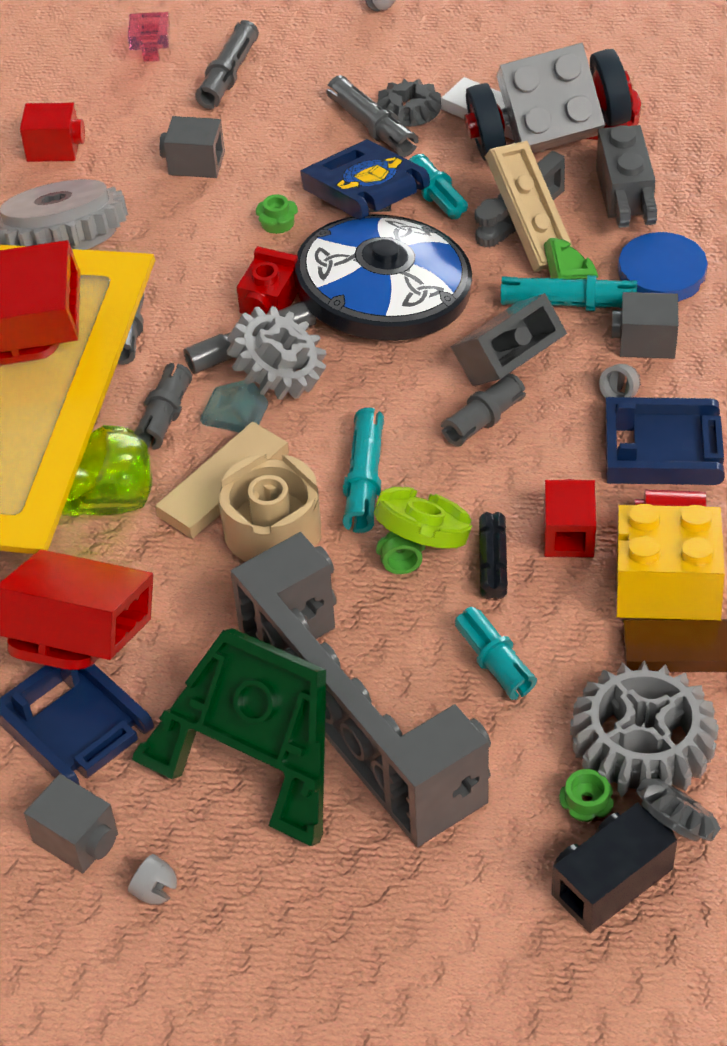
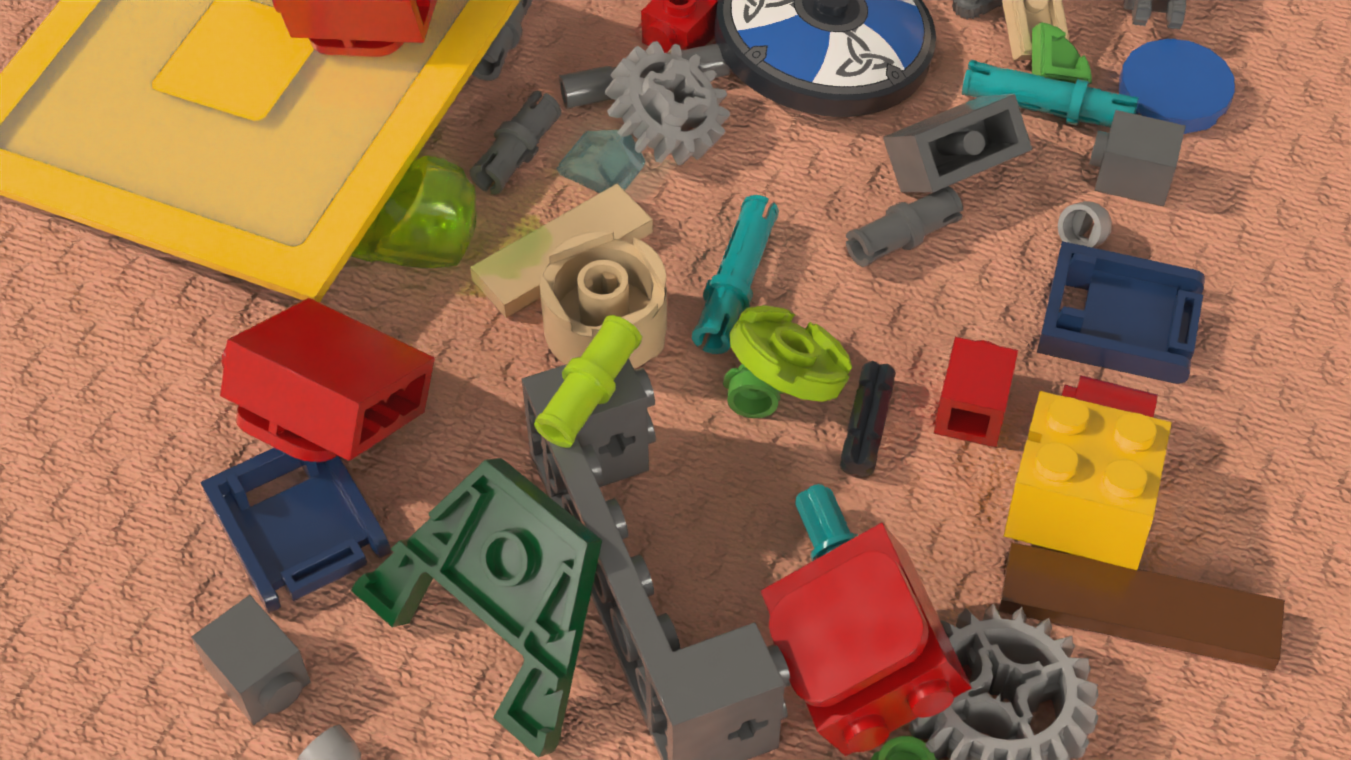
camera: 10 degrees right, 5 degrees up
none -> lime pin [534,315,642,448]
none -> red brick [761,522,972,756]

